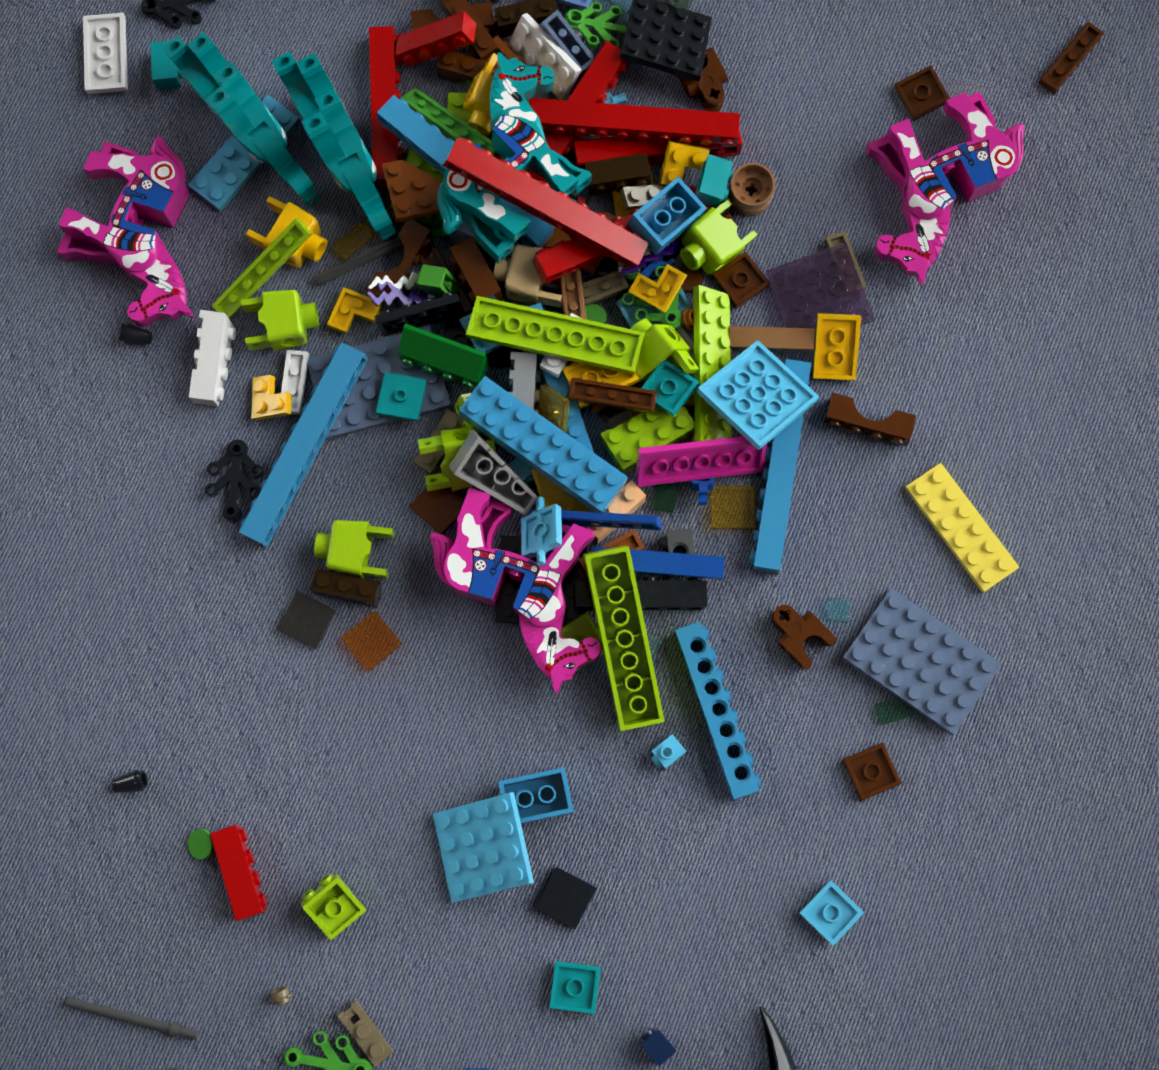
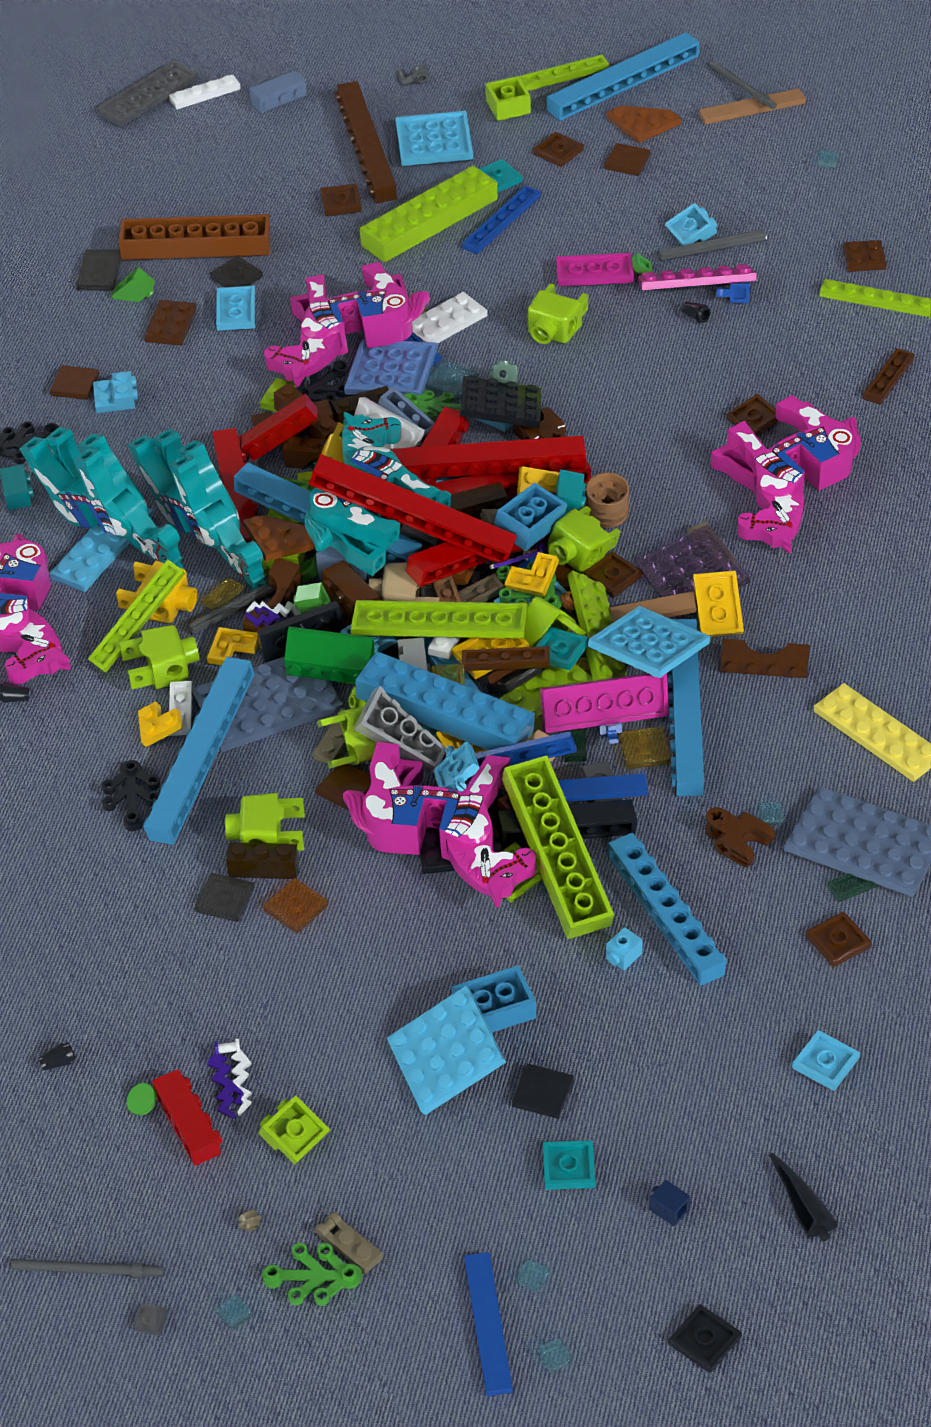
camera: 10 degrees left, 30 degrees down
white wedge [189,310,236,407] -> none
teal plate [376,372,427,422] -> none
none -> piece [207,1039,252,1119]

